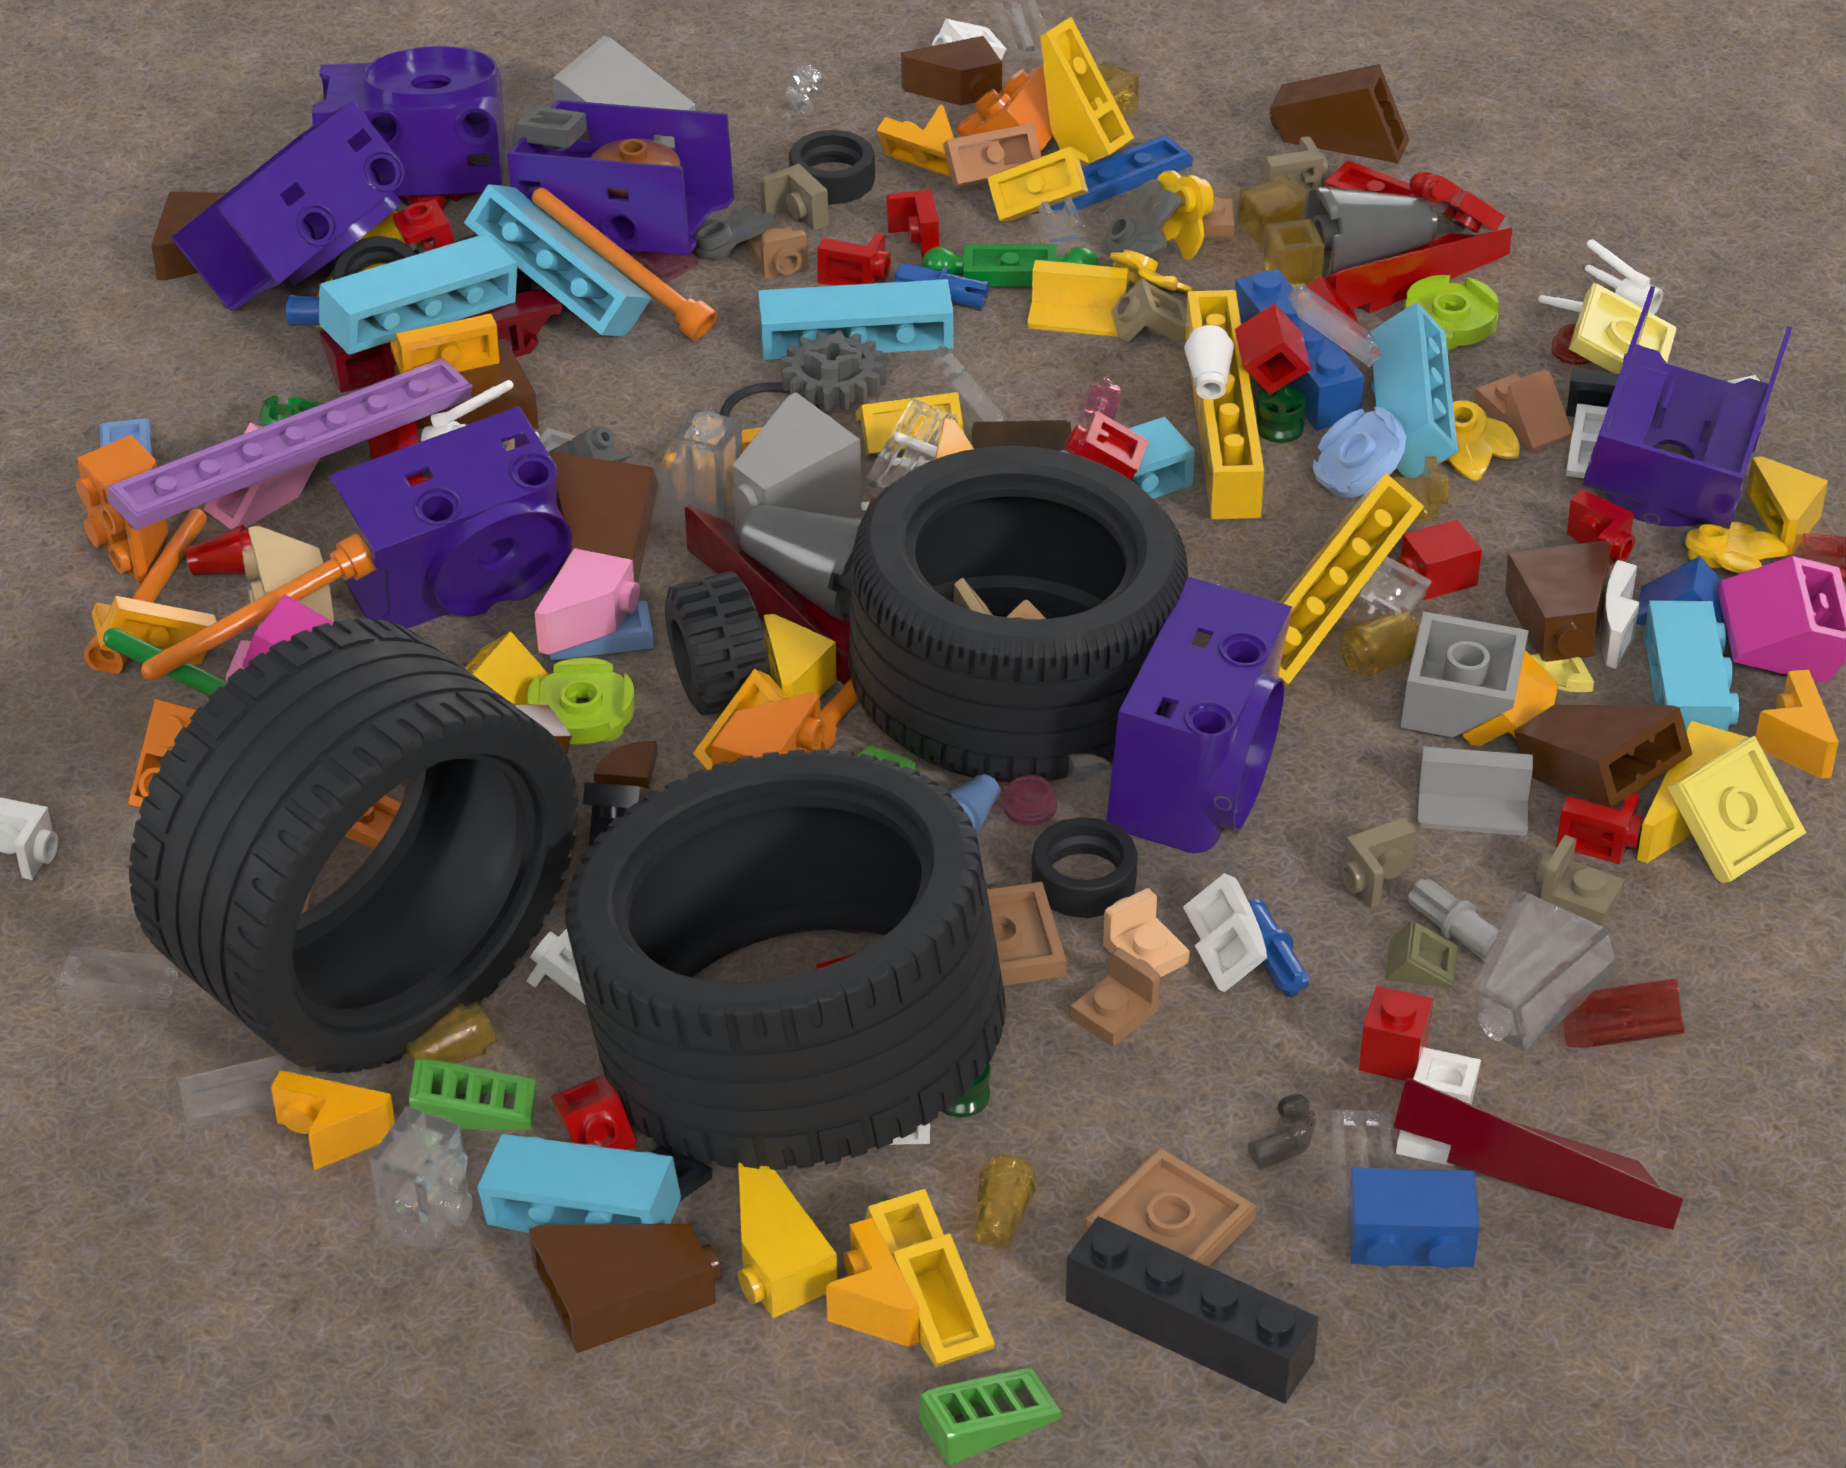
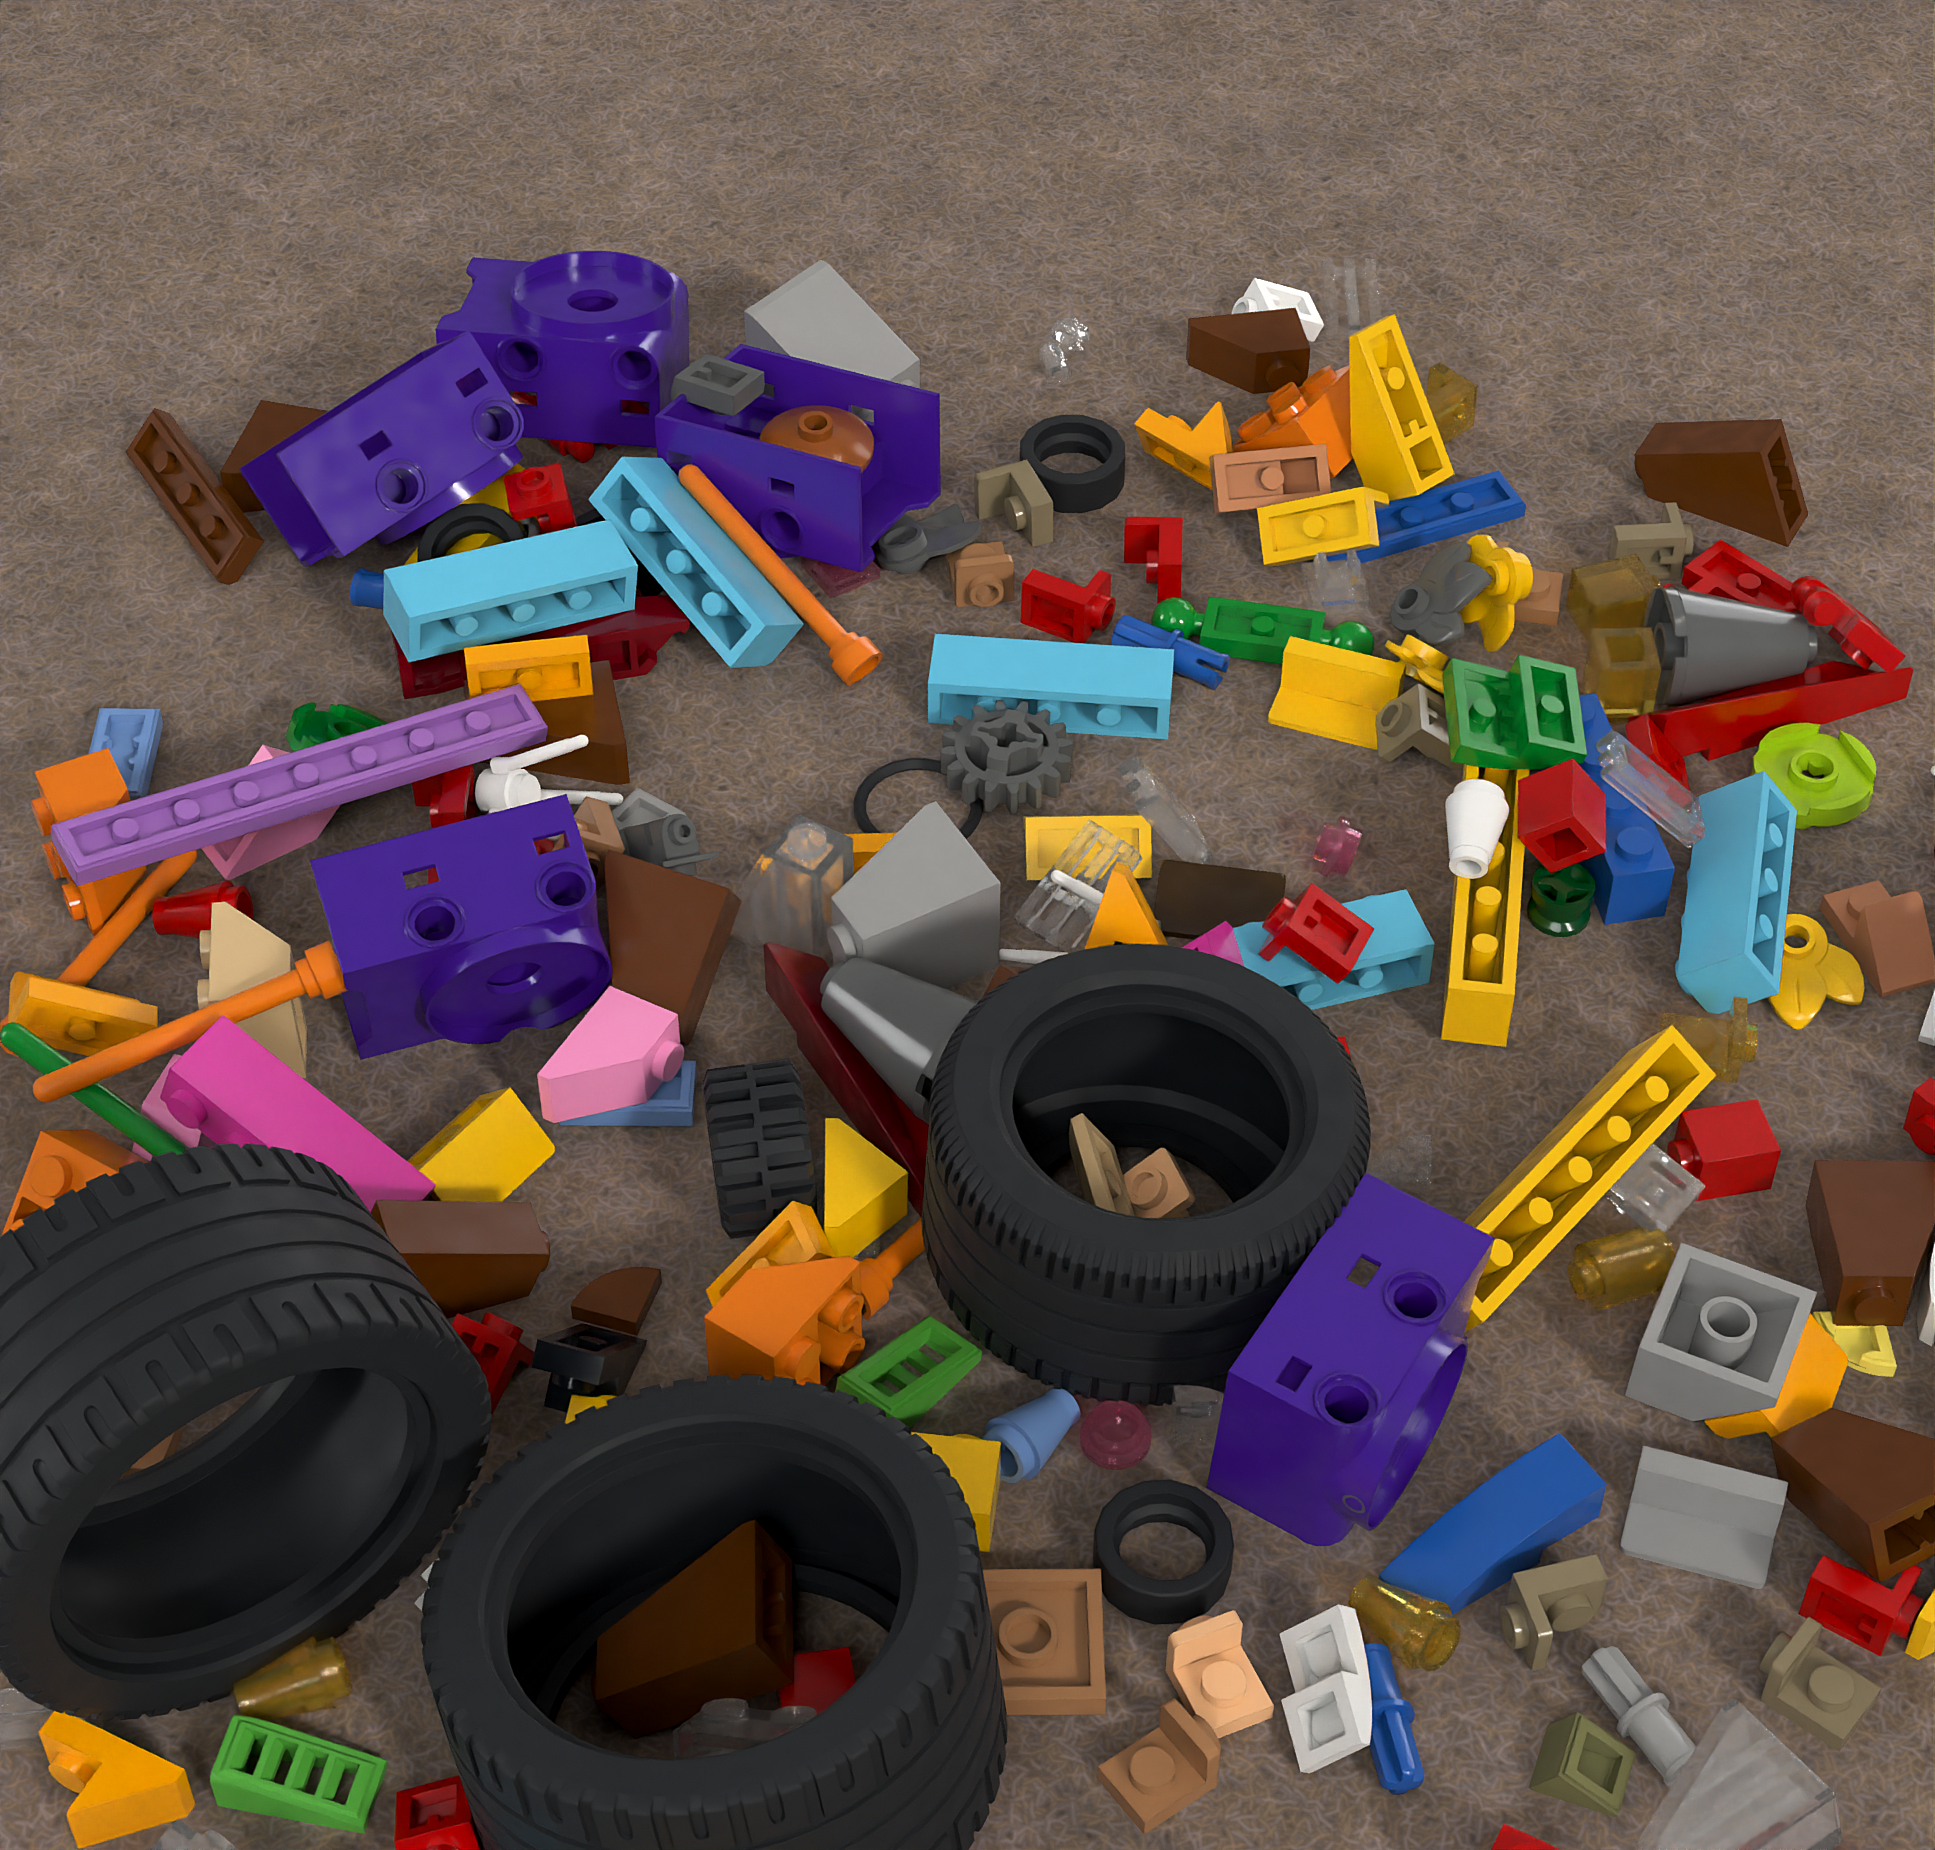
camera: 10 degrees right, 5 degrees up
lime plate [528,658,635,745] -> none
light blue tile [1313,407,1406,498] -> none
none -> reddish brown tile [126,408,264,585]
none -> reddish brown slope [591,1519,794,1739]
none -> clear yellow cone [1348,1576,1461,1672]
none -> blue slope [1378,1433,1607,1632]
none -> green slope [1442,654,1587,770]

